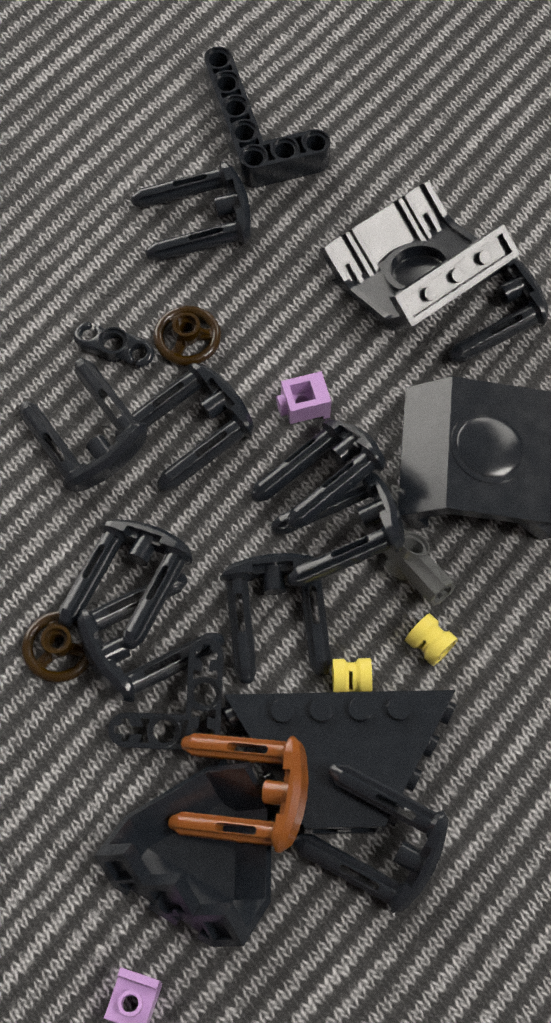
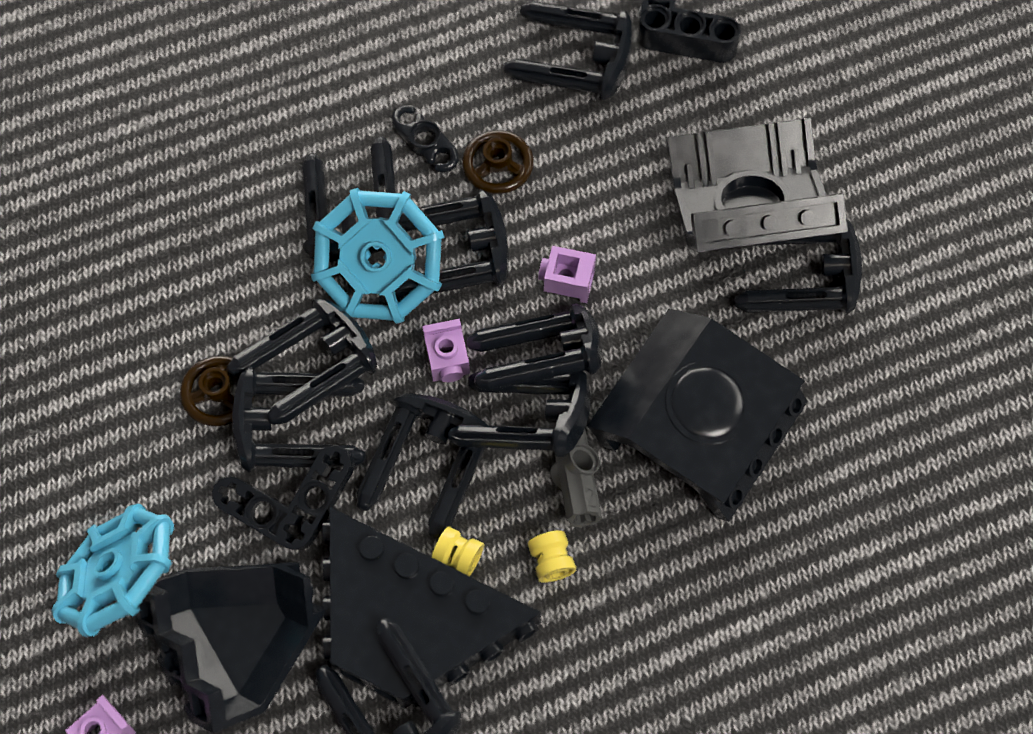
camera: 30 degrees right, 0 degrees up
dark orange piece [168,733,309,853] -> none
none -> medium azure plate [52,504,174,637]
none -> medium azure plate [311,188,444,324]
none -> lavender brick [422,319,470,382]

